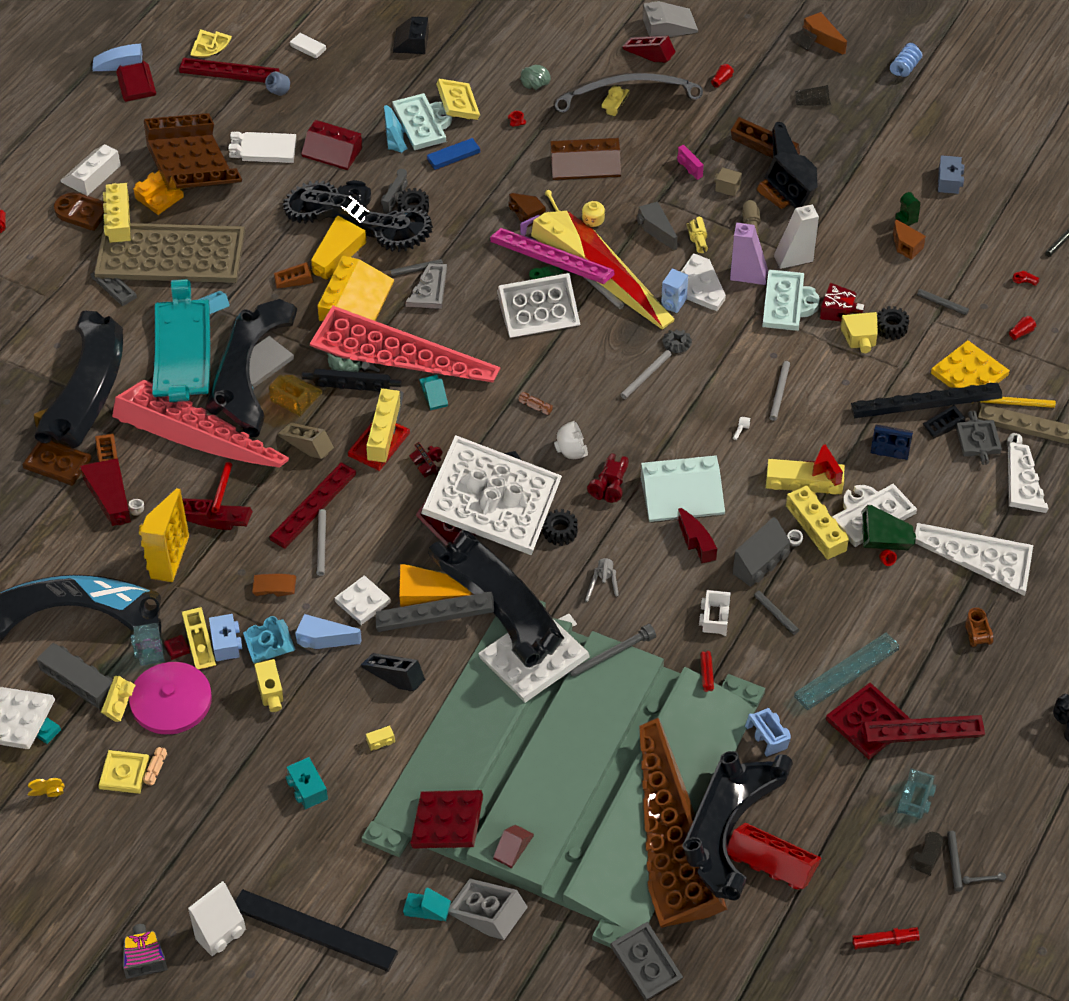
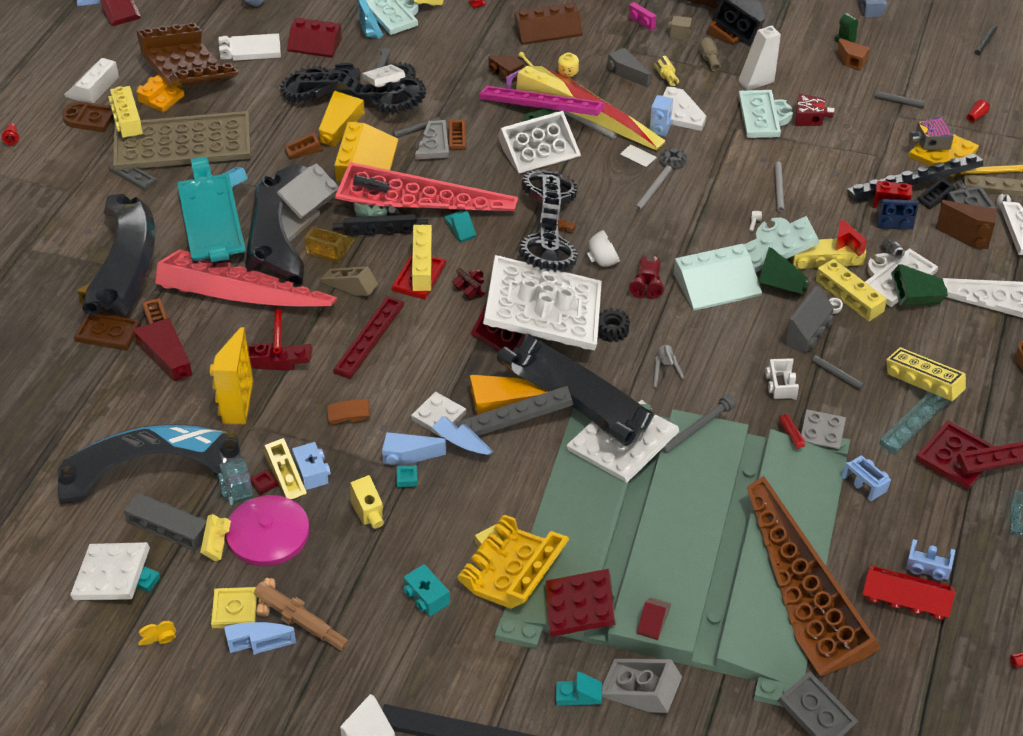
camera: 10 degrees left, 5 degrees down
white hinge [128,499,144,516] -> none
medium azure slope [243,616,296,663] -> none
light grey piece [317,509,326,576] -> none
black slope [361,653,425,691] -> none
blue tile [427,138,480,170] -> none
dark red slope [677,508,717,564] -> none
black panel [683,751,793,900] -> none
lavender slope [730,223,768,285] -> none
light yellow torso [841,312,877,353] -> none
black tyre [877,306,909,340] -> none
red hinge [879,549,897,566] -> none
red arm [1012,271,1040,286] -> none
none -> light blue slope [224,622,296,654]
none -> medium nougat piece [254,582,349,651]
none -> light grey slope [277,163,339,219]
none -> black pin [353,174,390,194]
none -> white plate [362,64,405,87]
none -> teal plate [397,465,418,487]
none -> light blue slope [432,416,494,455]
none -> dark orange slope [448,120,466,149]
none -> yellow slope [457,515,569,609]
none -> black beam [519,169,578,272]
none -> white sticker [620,145,657,167]
none -> light aqua plate [744,216,820,273]
none -> dark green slope [759,247,810,296]
none -> light grey hinge [801,410,846,450]
none -> red bracket [873,181,912,208]
none -> dark grey pin [882,238,905,259]
none -> light yellow brick [886,347,966,401]
none -> light blue window [906,539,955,580]
none -> dark grey torso [909,116,954,150]
none -> reddish brown slope [936,200,997,249]

